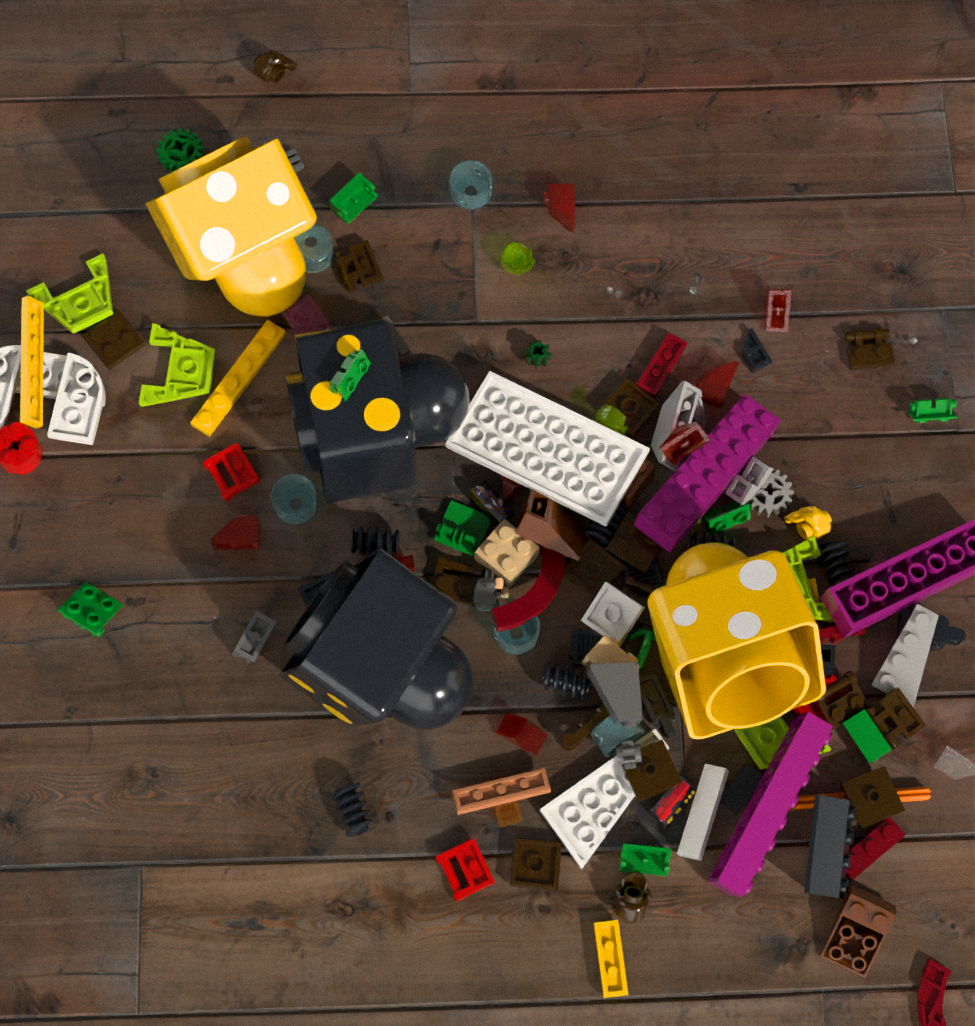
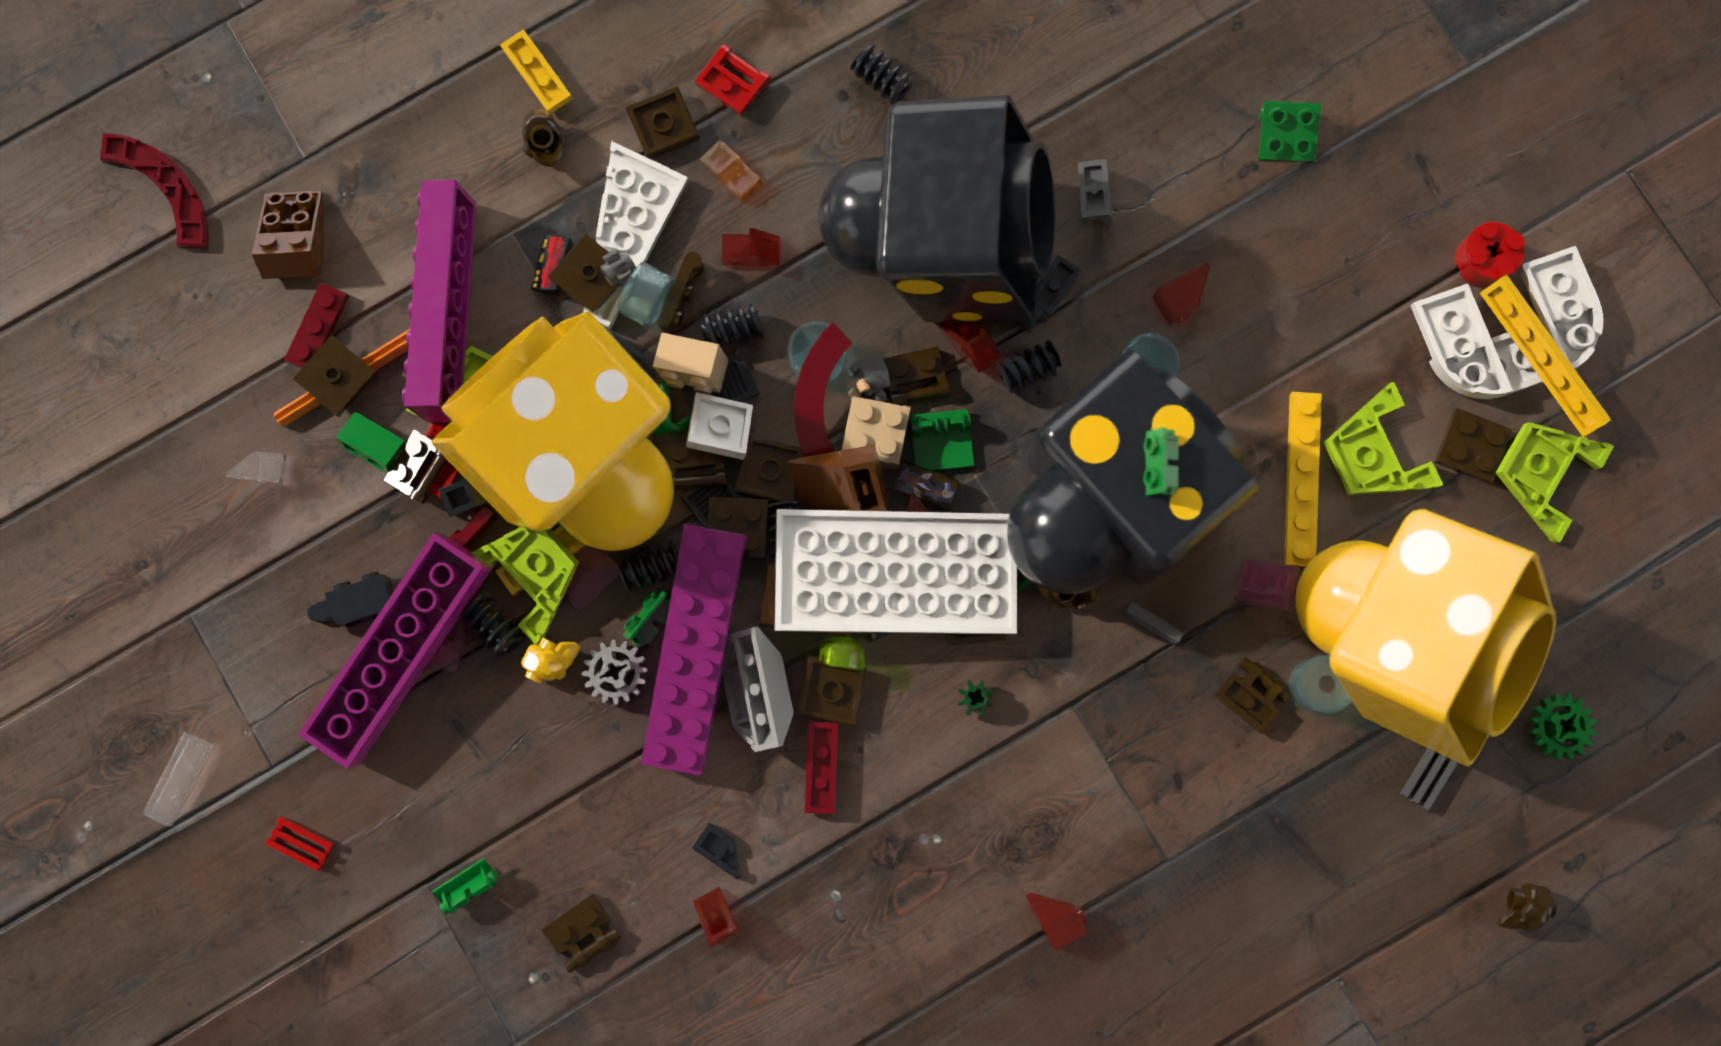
camera: 155 degrees right, 10 degrees up
red plate [203,442,260,501] -> none
green hinge [330,172,378,225] -> none
clear light blue piece [449,160,493,210] -> none
nougat tile [452,768,551,815] -> none
clear neon green hair [501,242,535,276] -> none
dark grey slope [587,662,643,728] -> none
green hinge [619,843,672,877] -> none
clear red slope [660,422,711,465] -> none
white tile [677,764,729,861] -> none
clear red slope [695,361,739,408] -> none
black tile [720,762,763,815] -> none
light grey slope [725,457,773,505] -> none
black slope [804,794,857,899] -> none
dark brown plate [866,687,926,749] -> none
light grey wing [871,603,939,708] -> none

